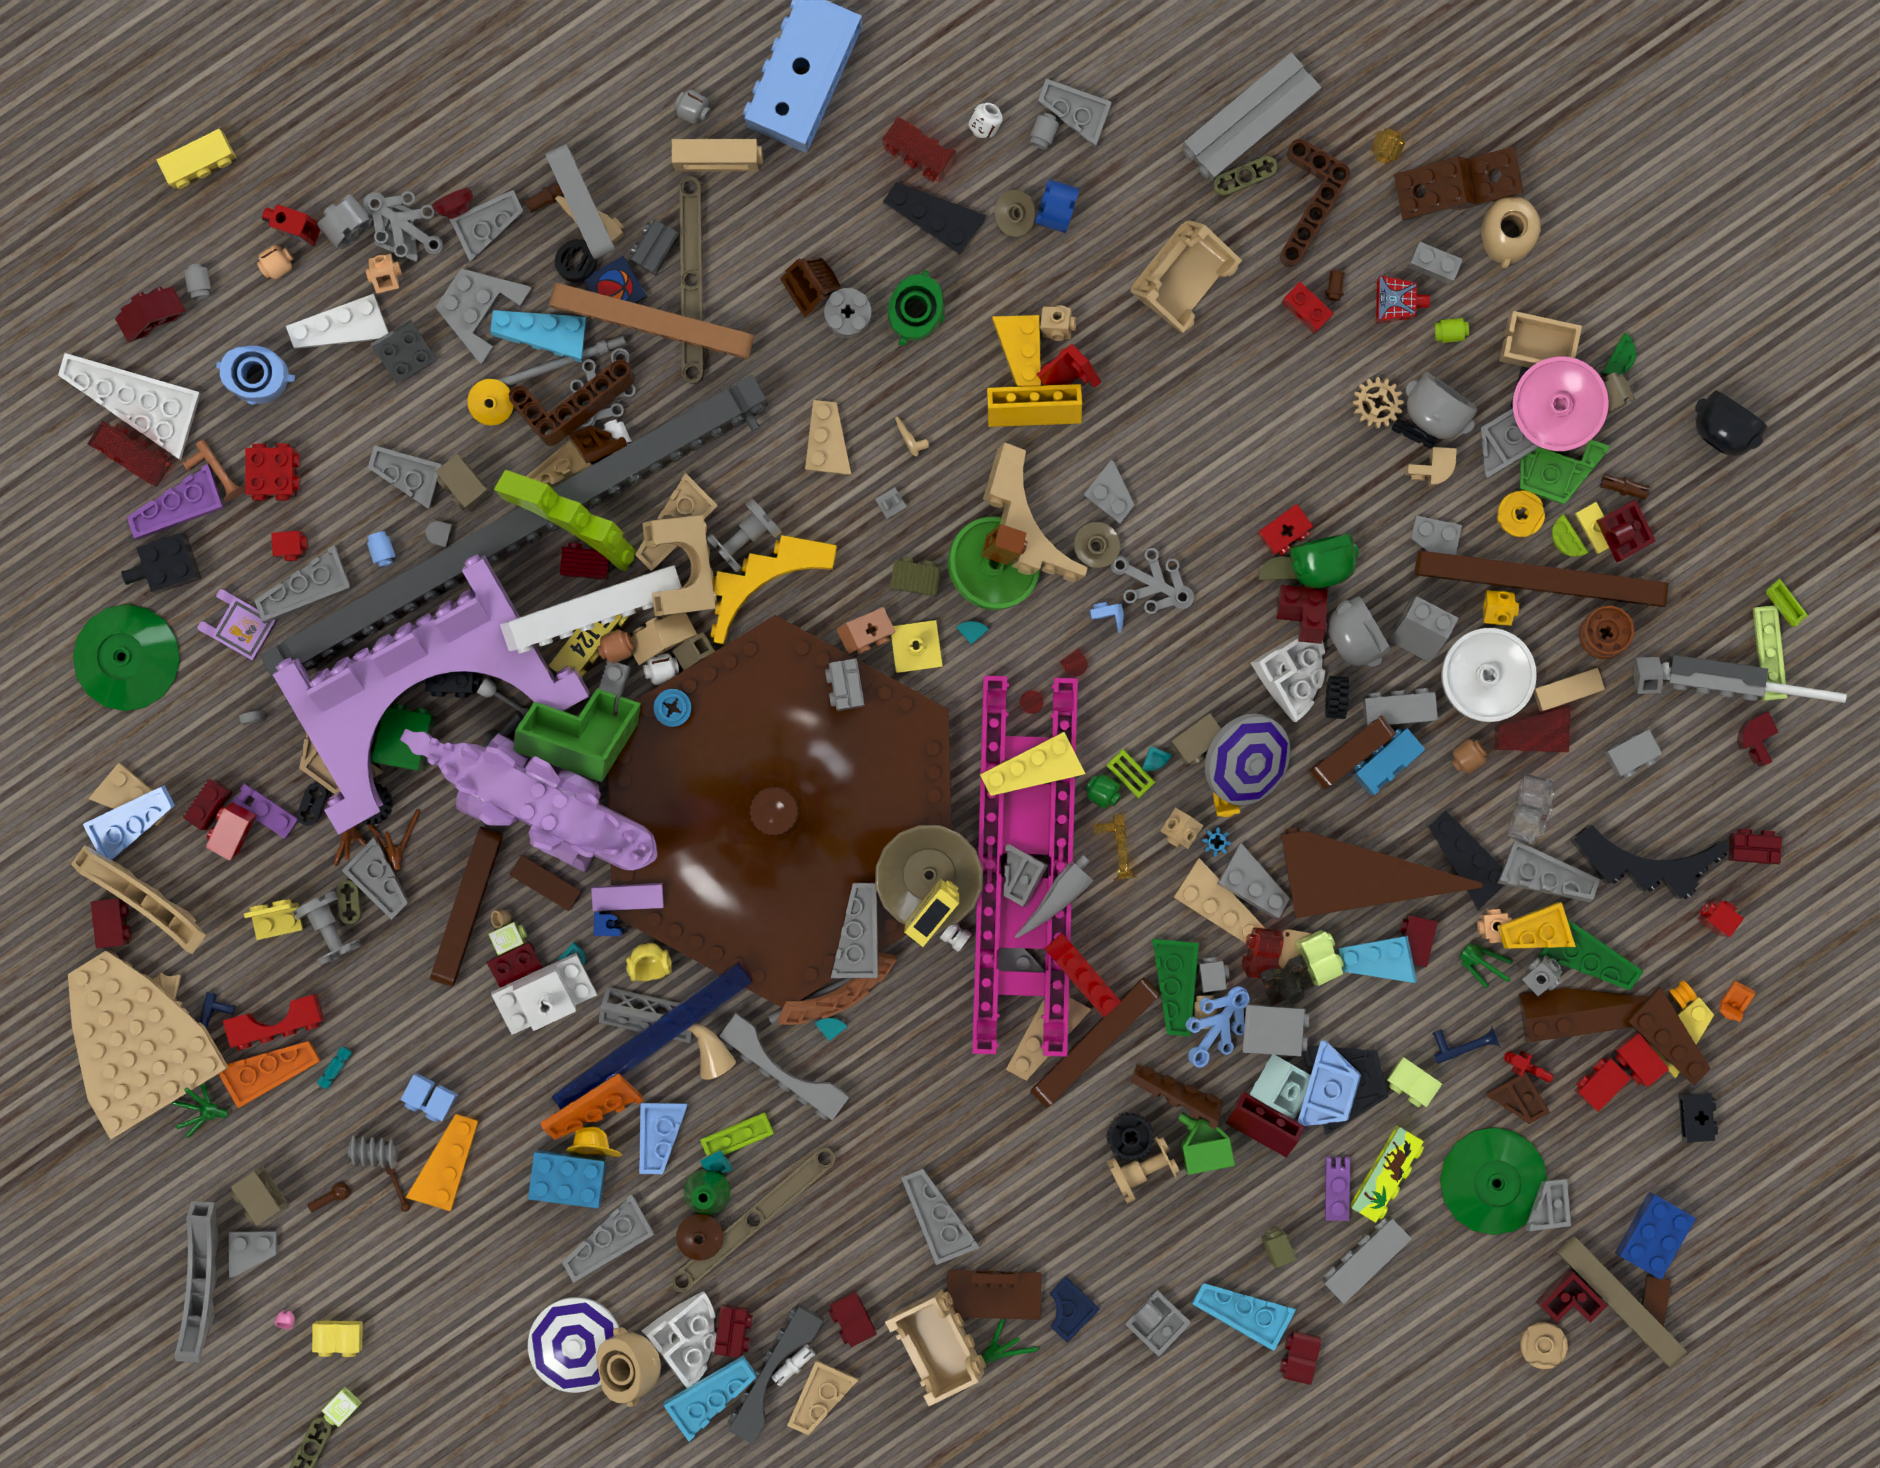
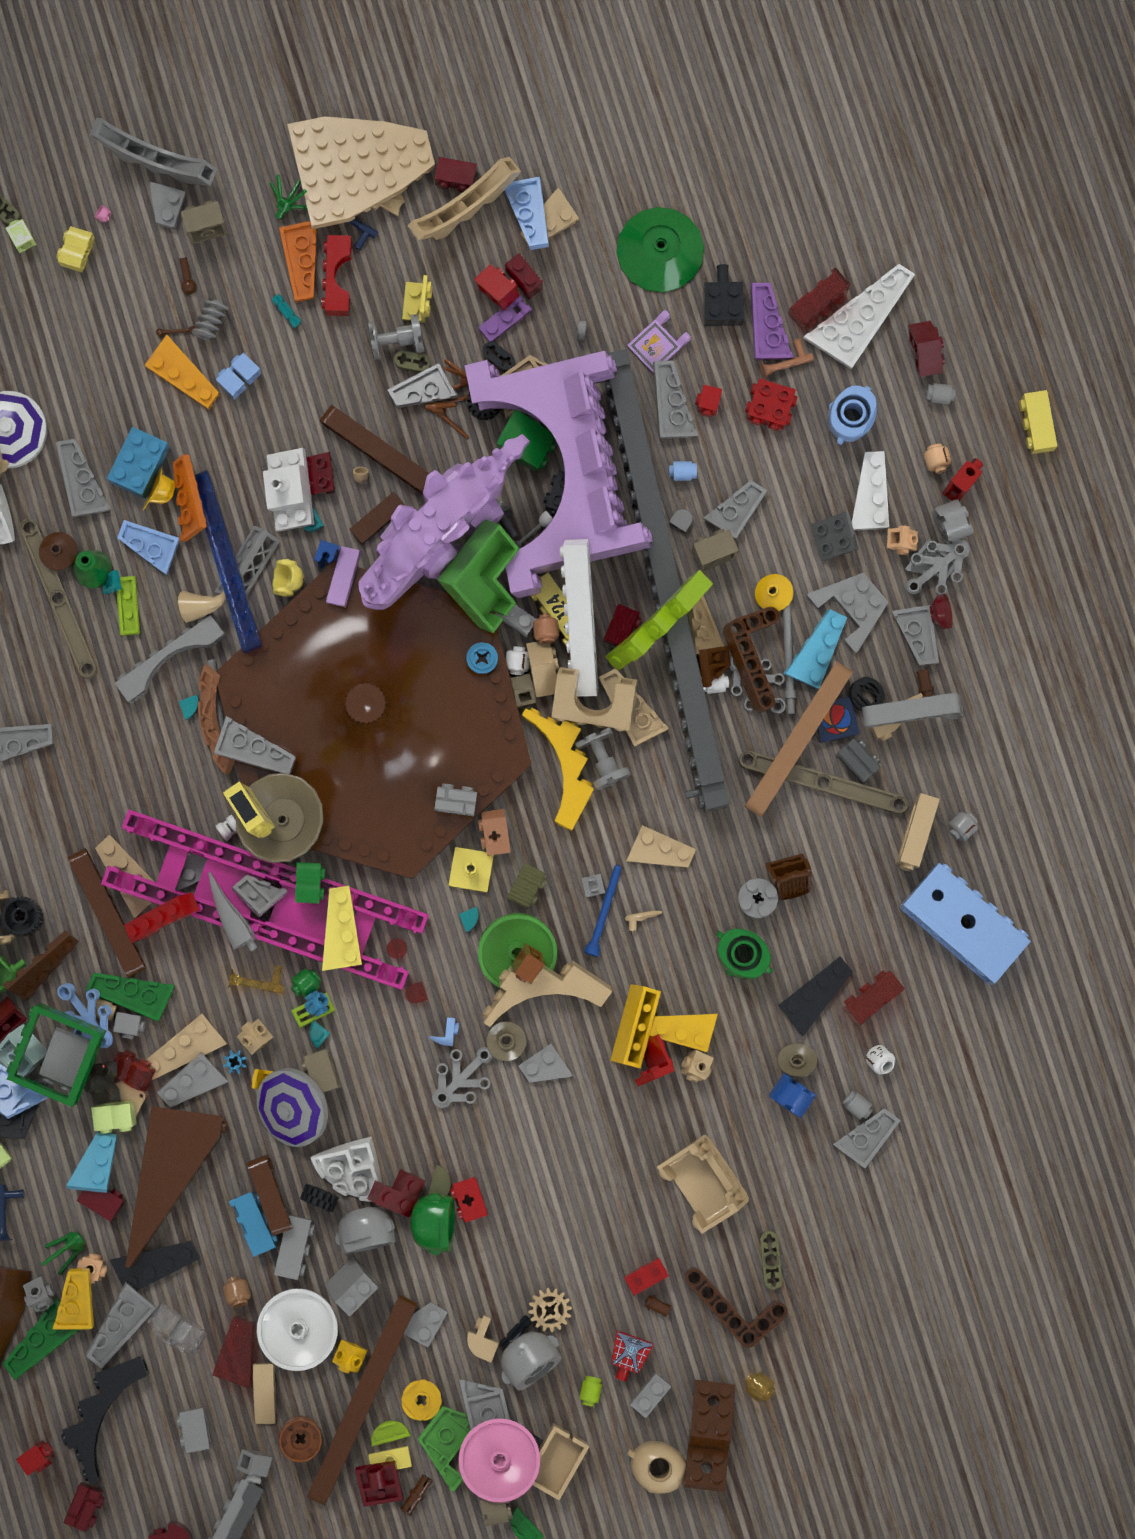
camera: 105 degrees right, 5 degrees down
yellowish green brick [488,922,528,955] -> none
light grey brick [1183,52,1321,182] -> none
none -> green window [6,1003,107,1107]
none -> green brick [295,862,325,904]
none -> dark azure gear [304,990,329,1017]
none -> blue piece [584,864,622,957]

